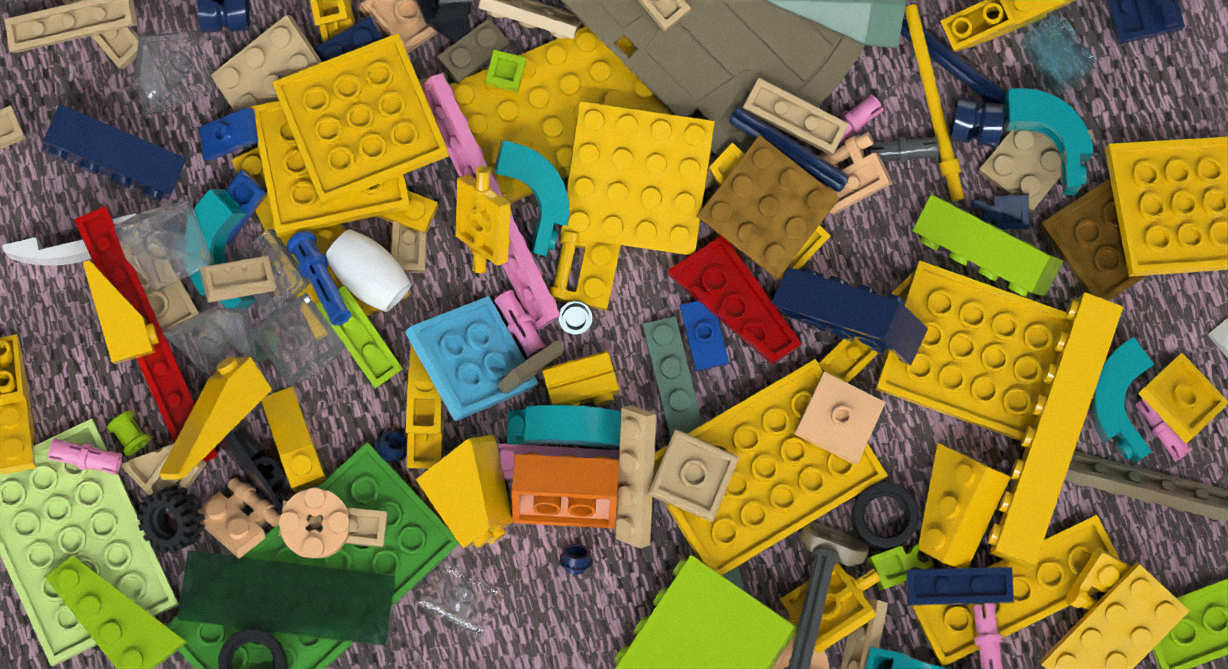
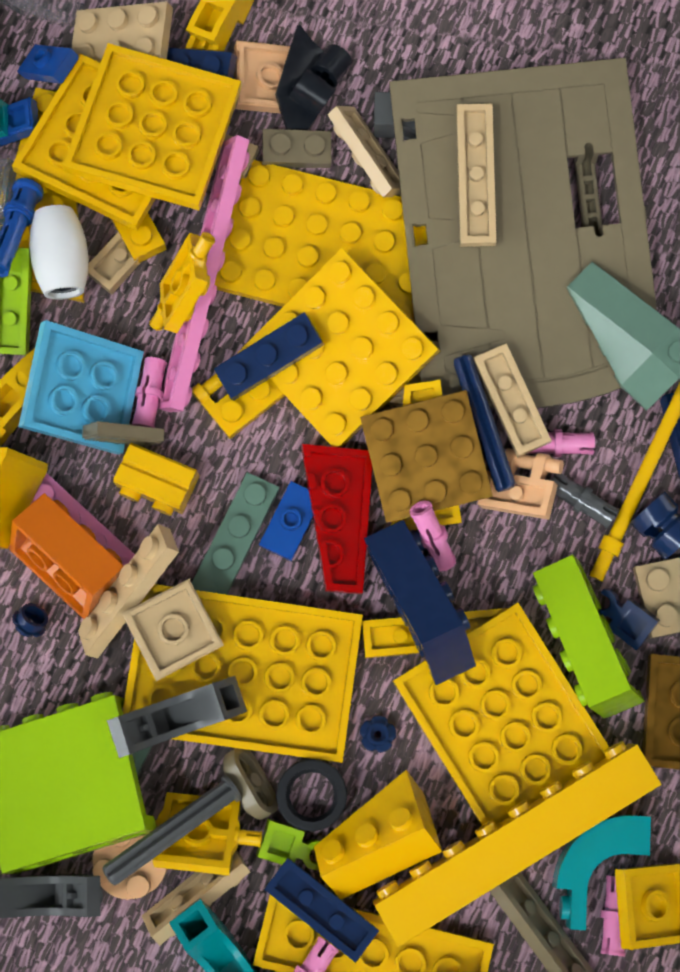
camera: 40 degrees right, 0 degrees up
lime plate [485,50,527,93] -> none
teal arch [493,140,569,256] -> none
teal arch [507,405,621,450] -> none
plate [558,300,592,334] -> none
light nougat plate [794,372,886,465] -> none
none -> dark grey arch [107,676,247,758]
none -> dark blue plate [214,312,325,401]
none -> dark blue plate [360,716,396,753]
none -> bright pink pin [409,501,456,572]

